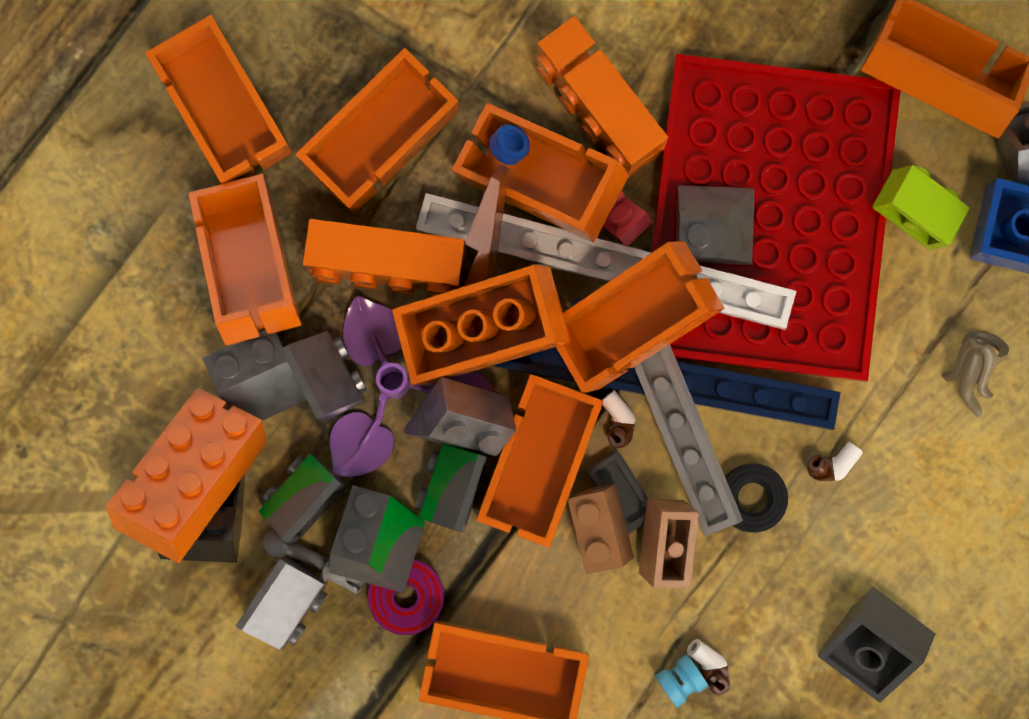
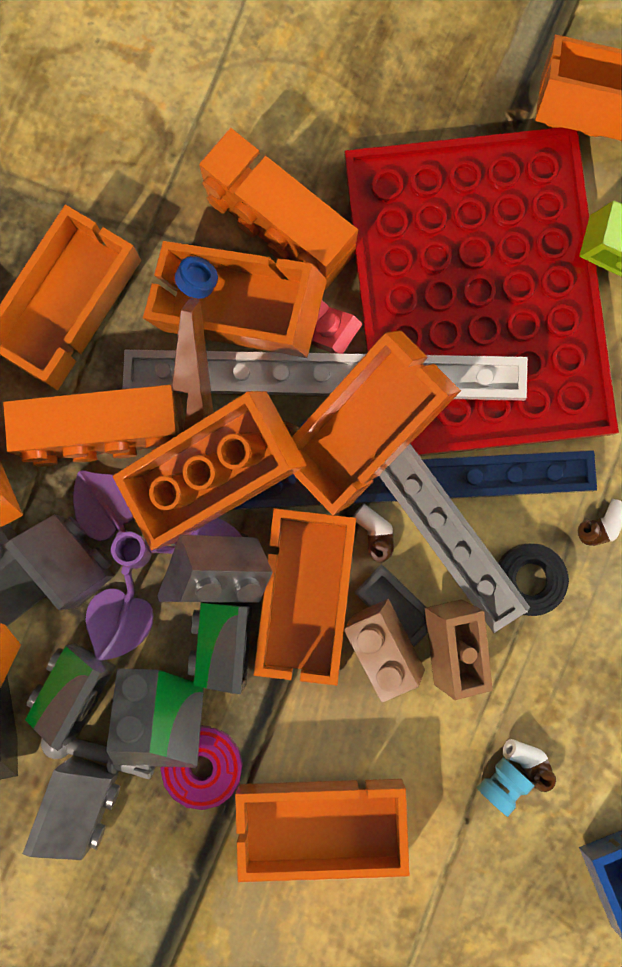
camera: 15 degrees left, 0 degrees up
flat silver slope [676,185,754,265] -> none

